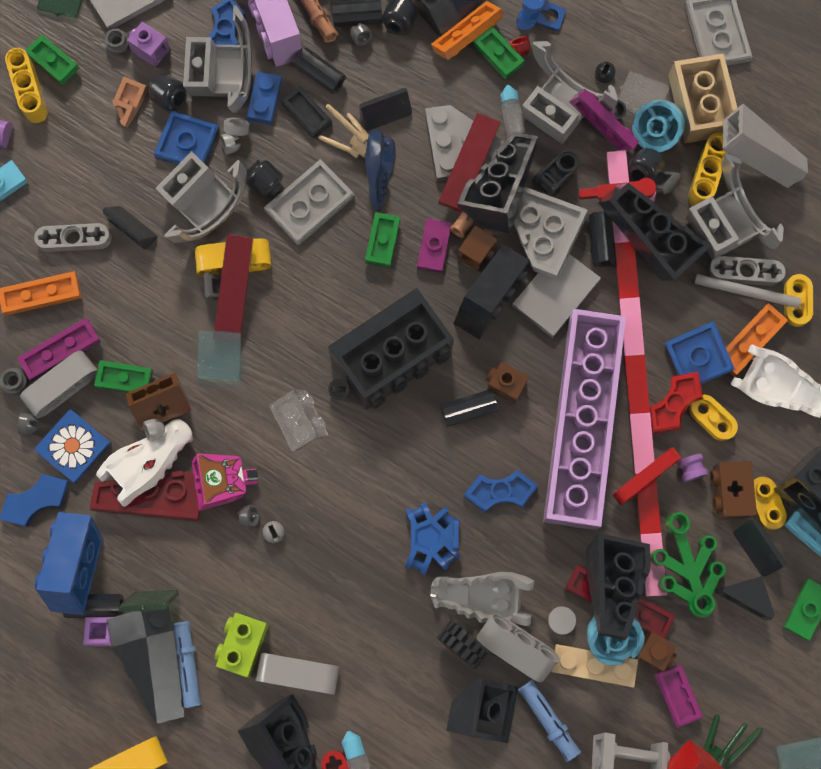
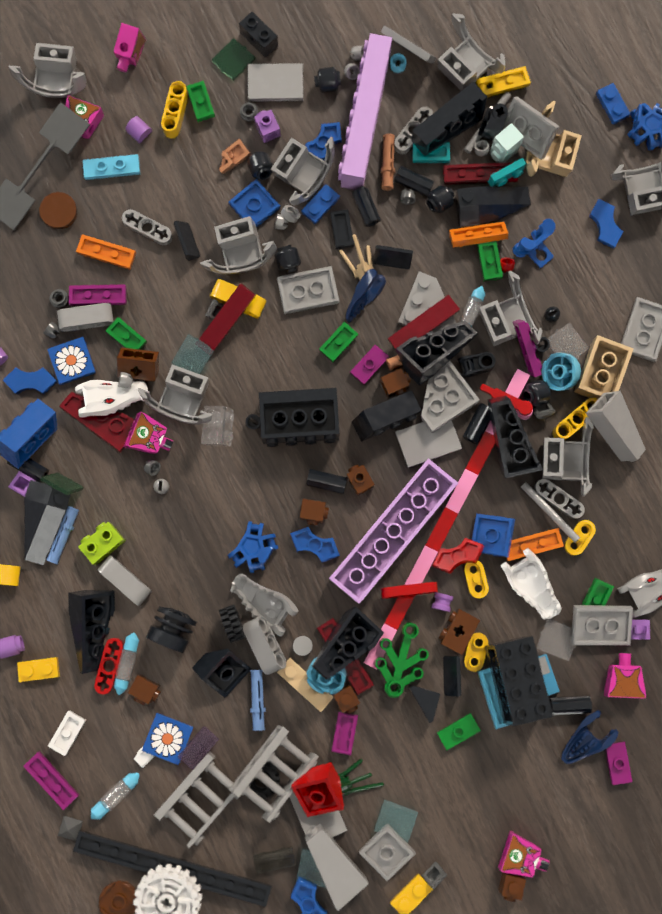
camera: 30 degrees right, 5 degrees up
none -> light grey piece [138,364,212,425]
none -> black wheel [146,606,197,653]
none -> reddish brown brick [300,499,329,526]

